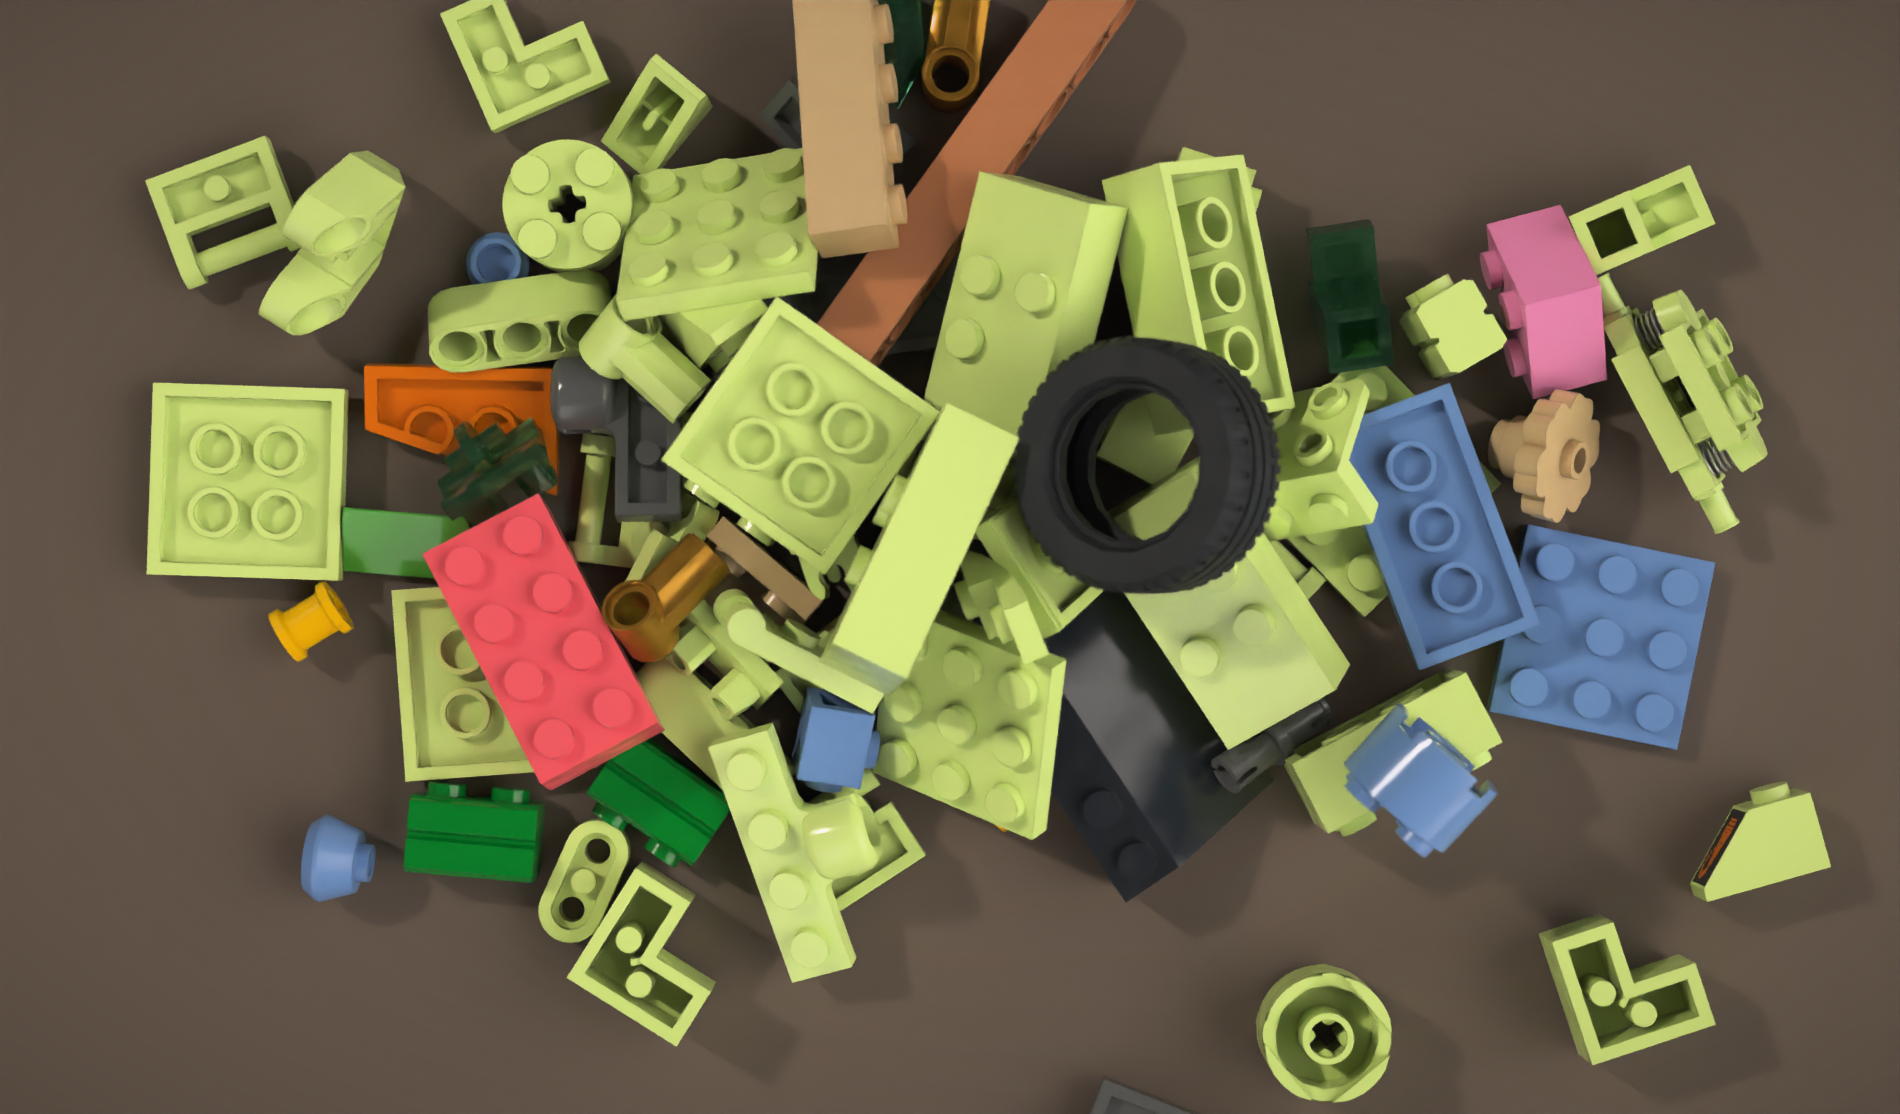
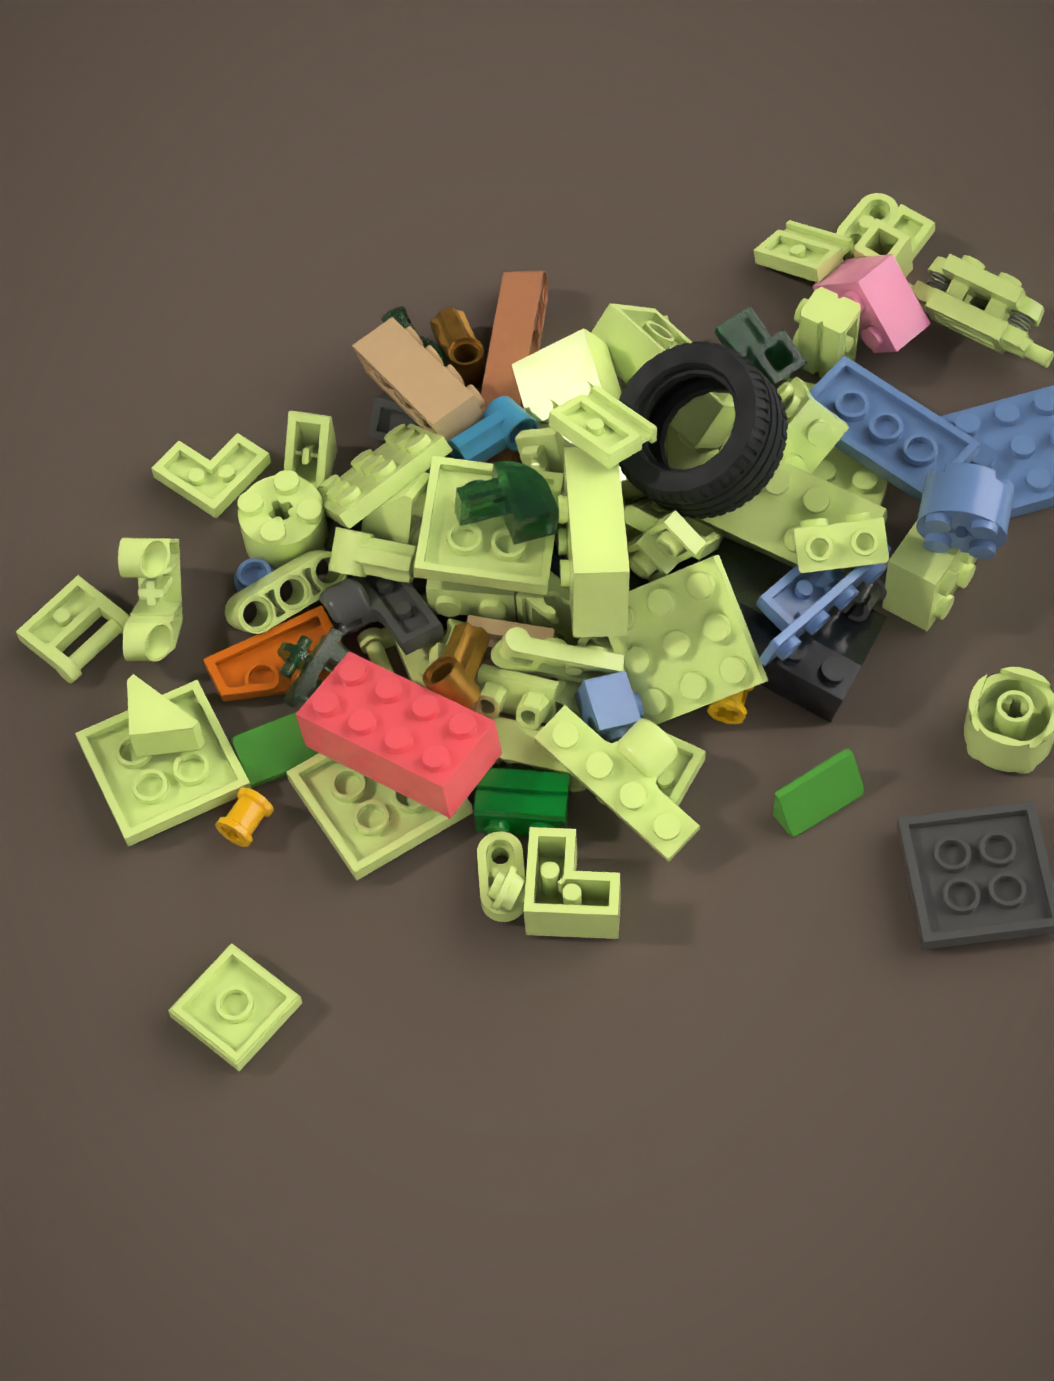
camera: 25 degrees left, 30 degrees down
medium blue cone [301,815,376,902] -> none
green brick [403,781,545,883] -> none
tan plant [1488,389,1600,523] -> none
none -> yellowish green slope [127,674,206,757]
none -> yellowish green plate [168,943,302,1072]
none -> dark azure piece [447,396,538,463]
none -> clear green brick [454,461,559,545]
none -> yellowish green plate [487,865,526,911]
none -> yellowish green tile [515,428,566,473]
none -> yellowish green plate [549,385,657,469]
none -> yellowish green plate [753,220,854,283]
none -> medium blue bracket [755,544,892,666]
none -> bright green slope [773,748,864,837]
none -> yellowish green bracket [792,512,889,574]
none -> yellowish green plate [836,193,898,259]

